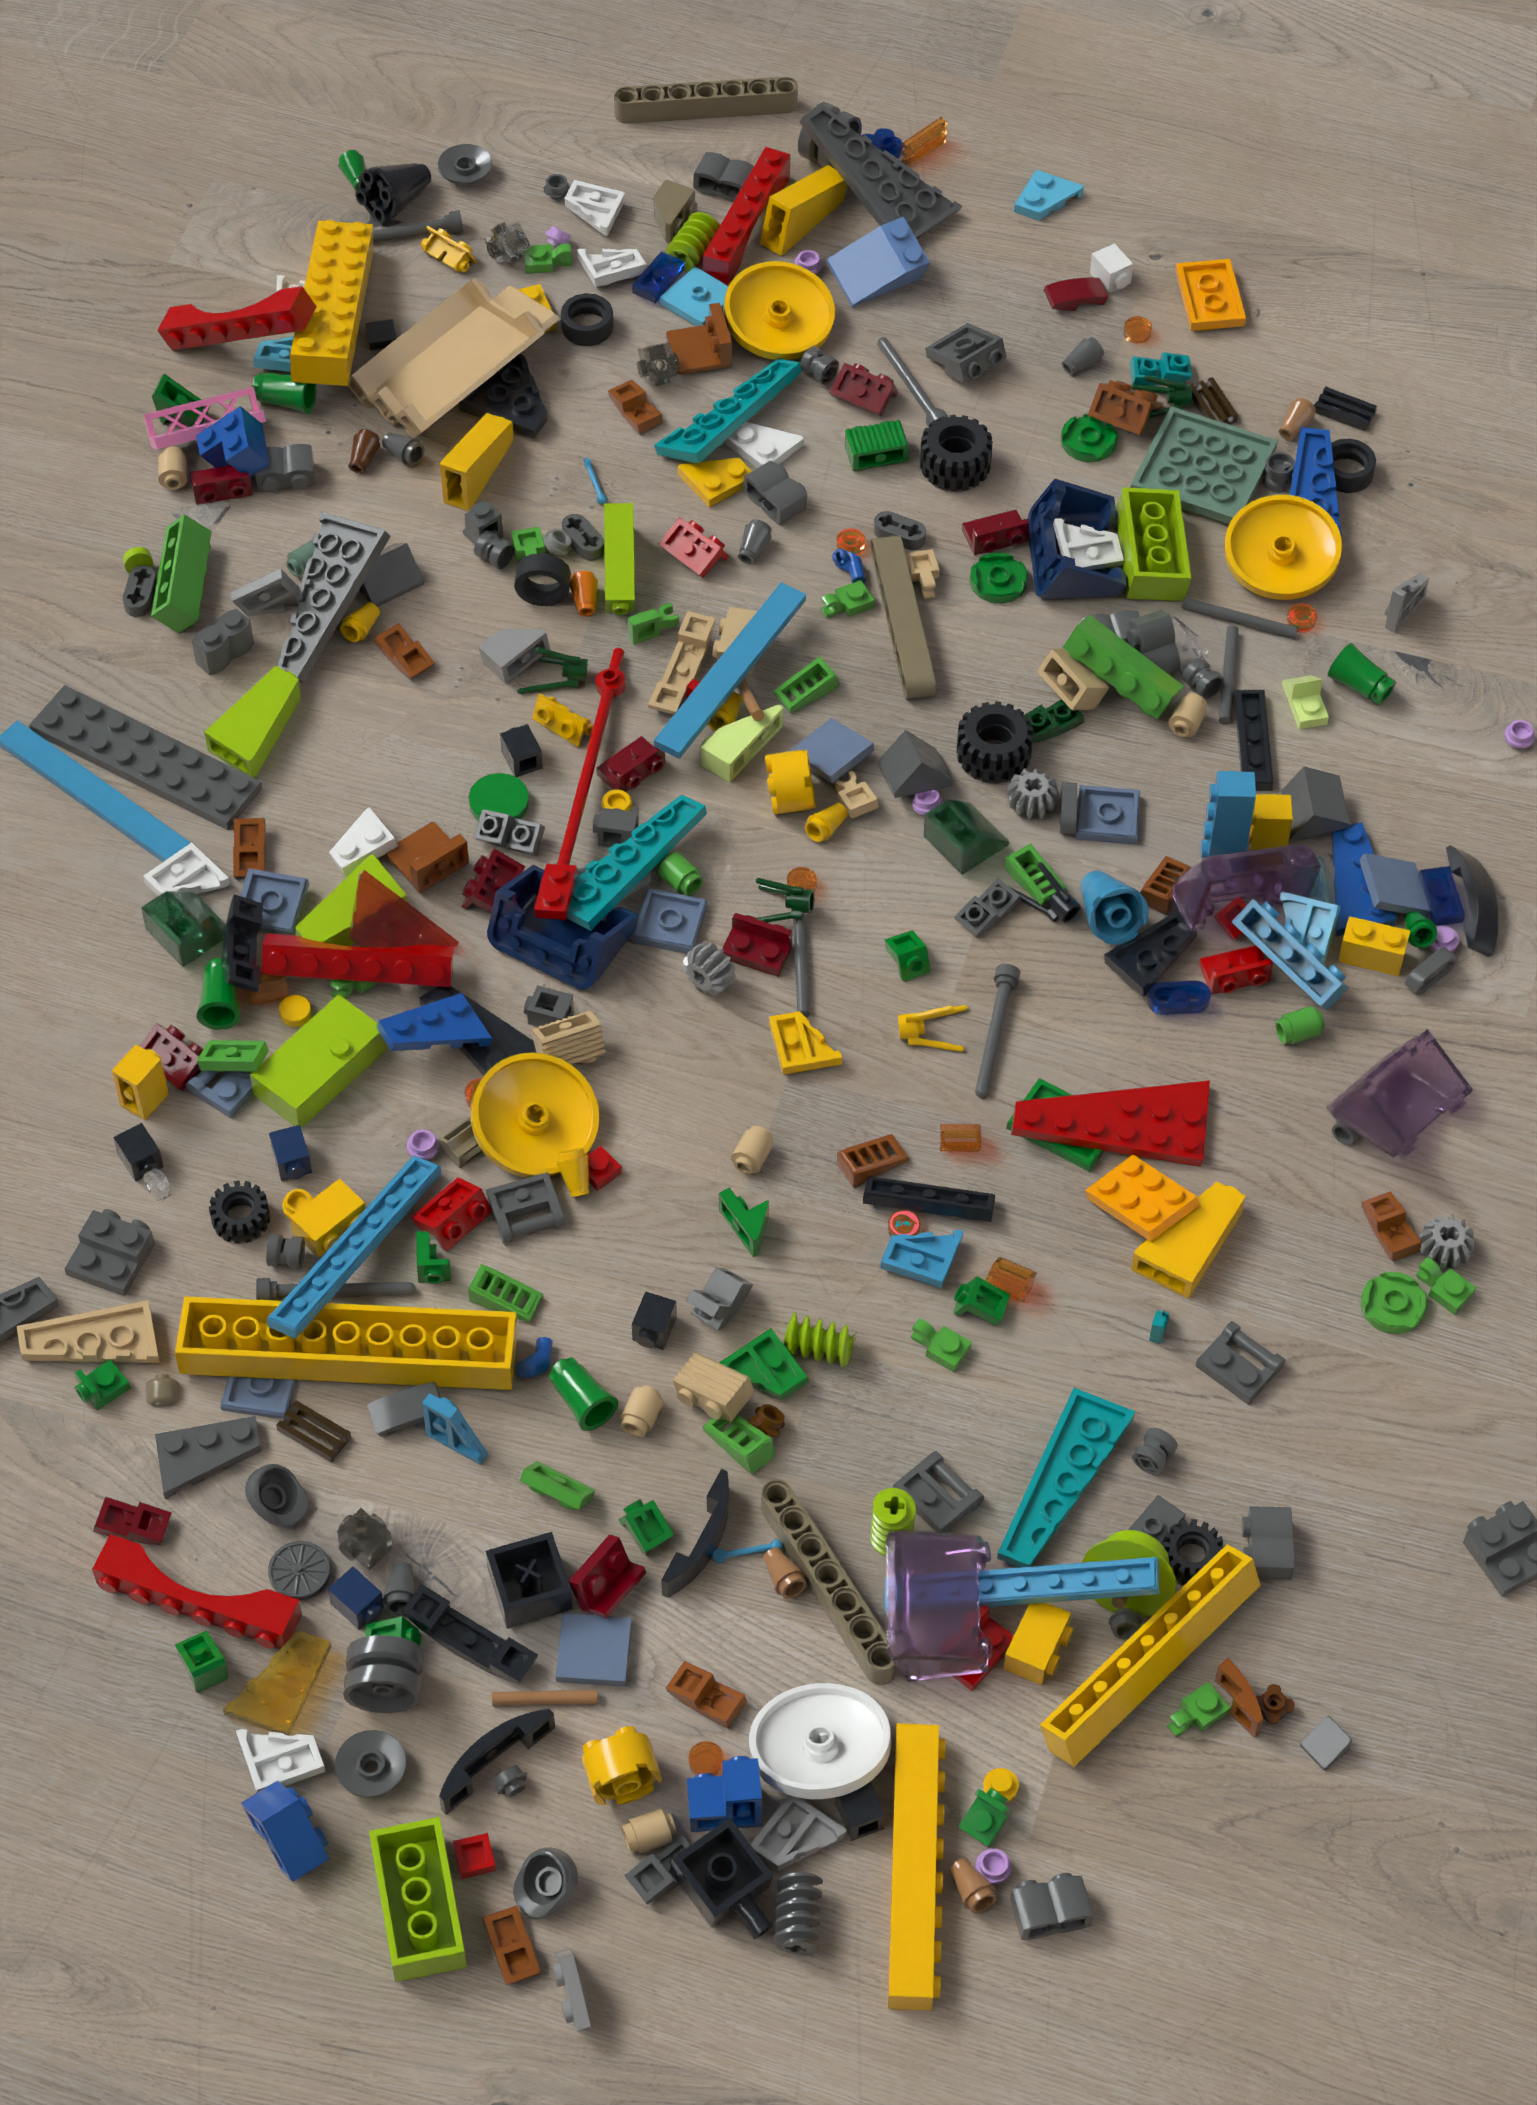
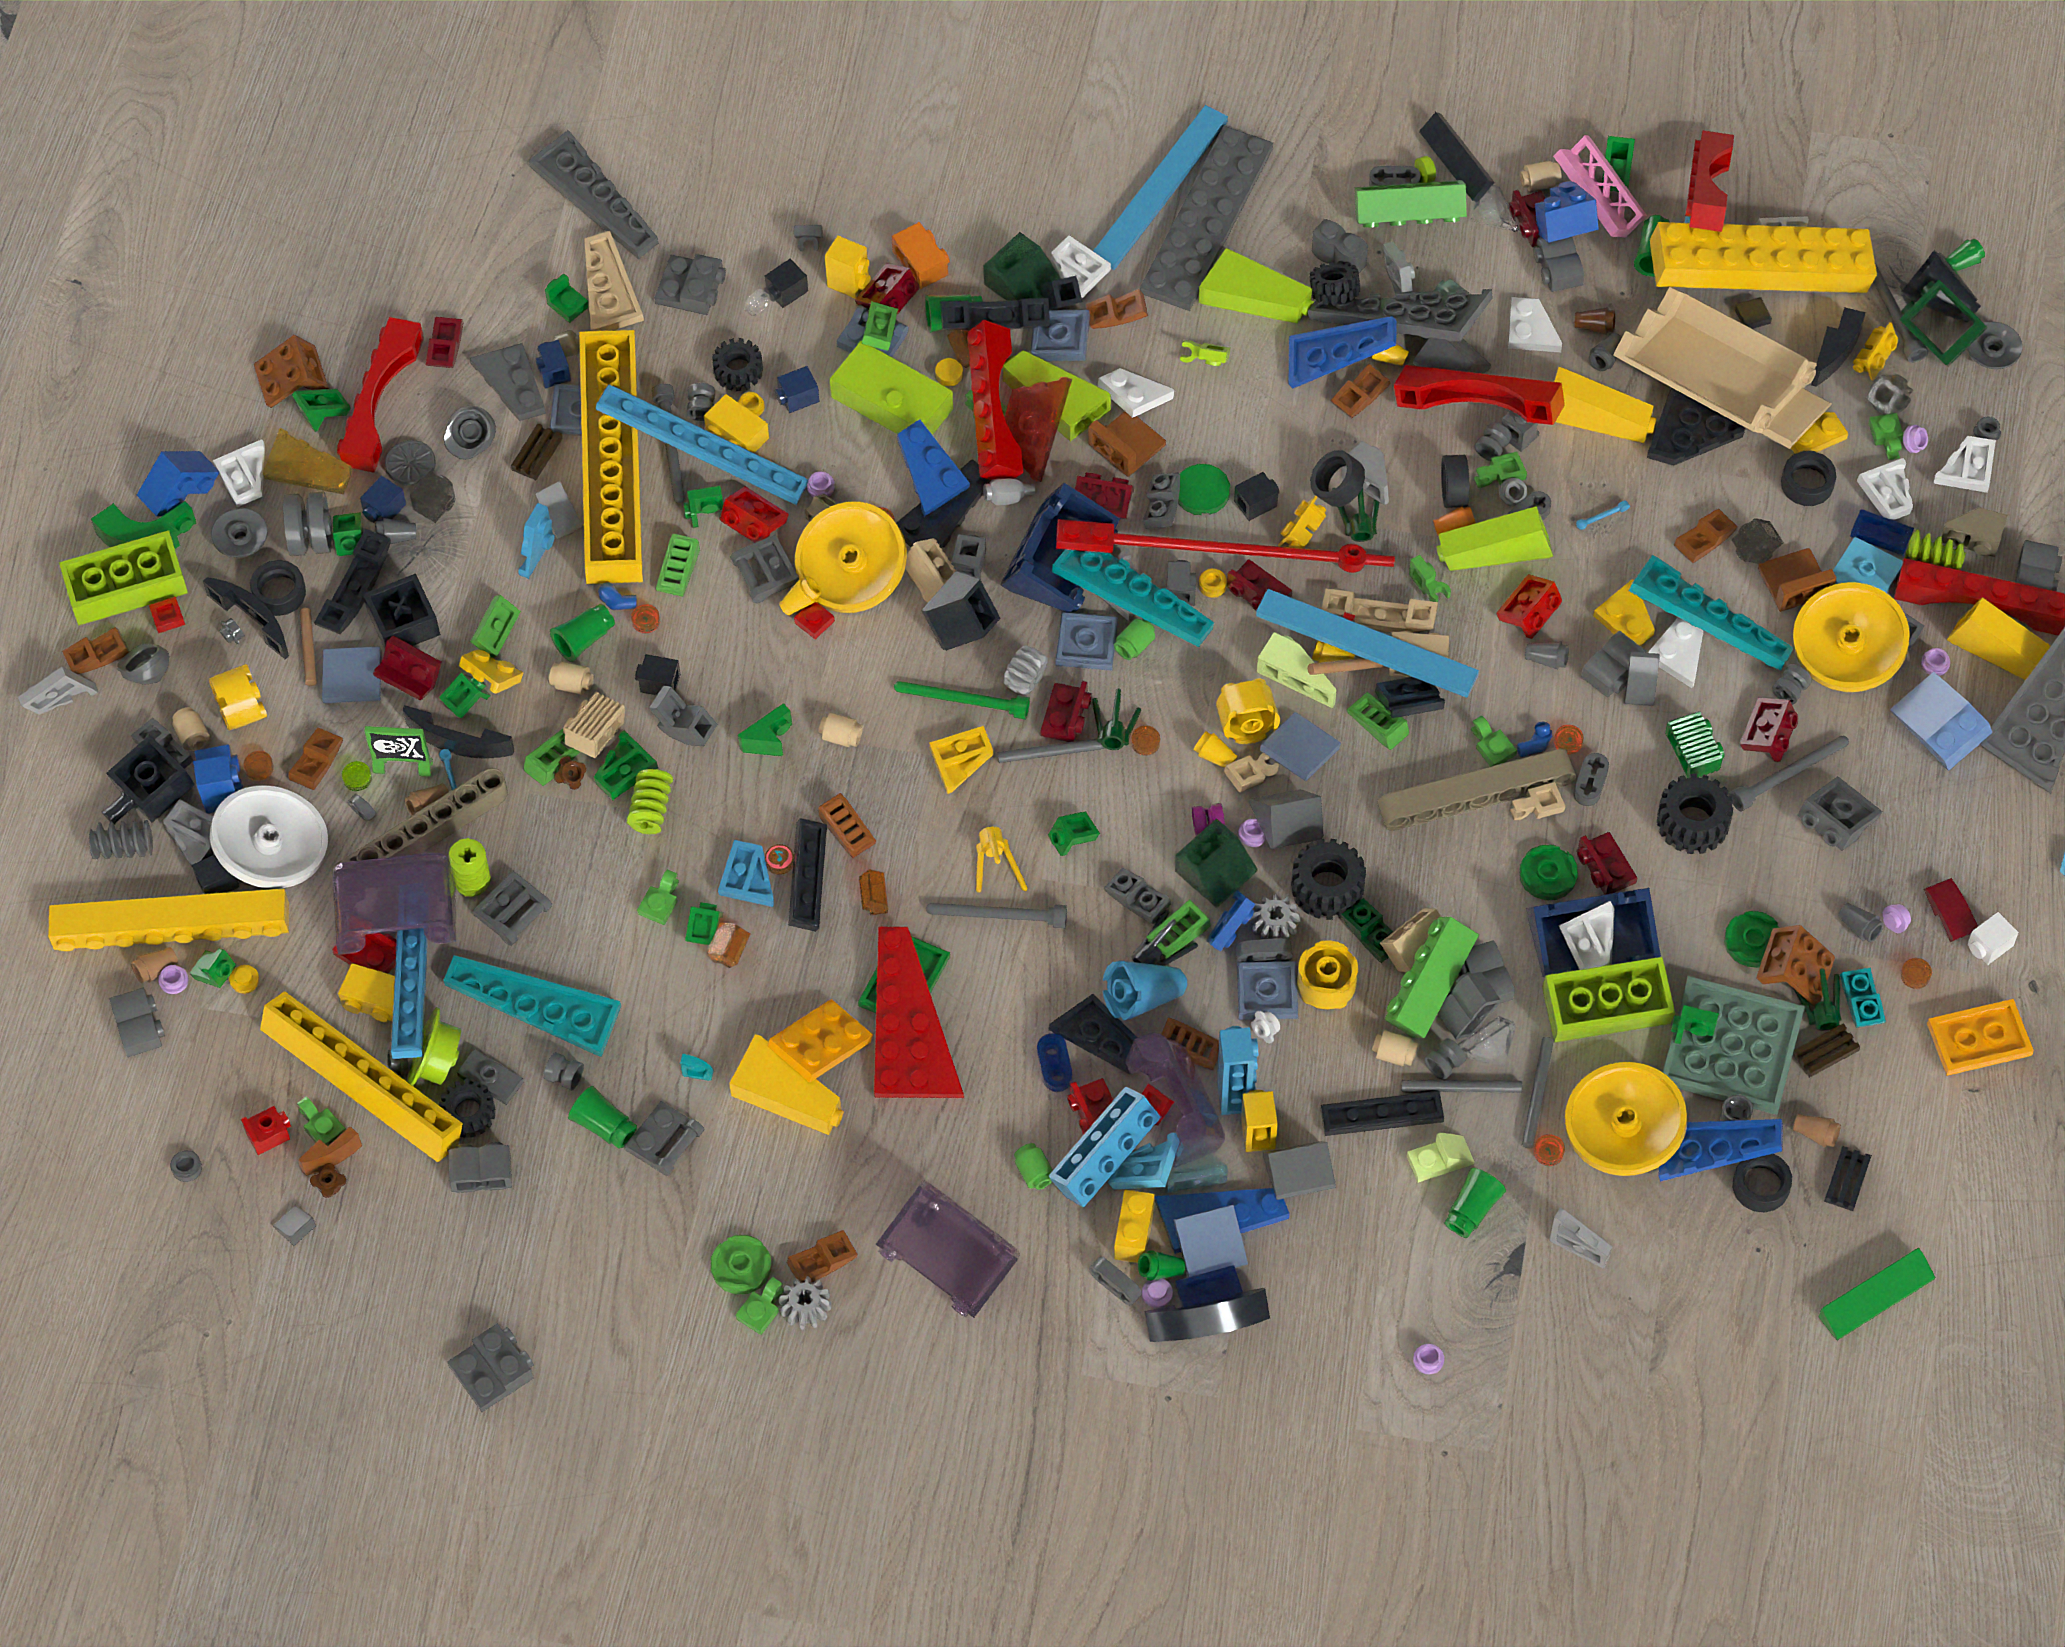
camera: 85 degrees right, 5 degrees up
none -> green arch [91,501,197,549]
none -> dark grey tile [170,1150,202,1182]
none -> red brick [241,1106,291,1155]
none -> black tyre [250,560,306,616]
none -> dark orange bracket [254,335,329,408]
none -> clear neon green tile [342,761,372,791]
none -> dark grey tile [348,794,376,821]
none -> flag [364,726,433,776]
none -> yellow wing [459,649,524,694]
none -> dark blue brick [535,339,571,389]
none -> green plant [568,1086,637,1149]
none -> clear orange tile [631,604,660,634]
none -> dark grey tile [794,225,823,251]
none -> orange brick [892,222,950,289]
none -> green piece [894,681,1030,720]
none -> black slope [921,571,1001,651]
none -> light grey plant [983,478,1035,505]
none -> black brick [1040,275,1083,310]
none -> lime plate [1180,340,1231,366]
none -> magenta wheel [1192,803,1225,835]
none -> blue wing [1206,890,1256,951]
none -> white plate [1251,1011,1280,1044]
none -> blue wing [1288,316,1397,389]
none -> yellow brick [1297,940,1358,1009]
none -> black tyre [1309,261,1361,305]
none -> black tyre [1310,450,1365,507]
none -> black plate [1375,677,1445,718]
none -> red arch [1394,365,1565,425]
none -> black tile [1419,111,1495,203]
none -> white wing [1508,297,1562,353]
none -> dark grey slope [1625,652,1660,706]
none -> green bracket [1671,1005,1719,1044]
none -> black slope [1811,307,1866,387]
none -> green slope [1818,1248,1936,1341]
none -> lavender plate [1883,904,1911,933]
none -> dark green window [1899,280,1988,367]

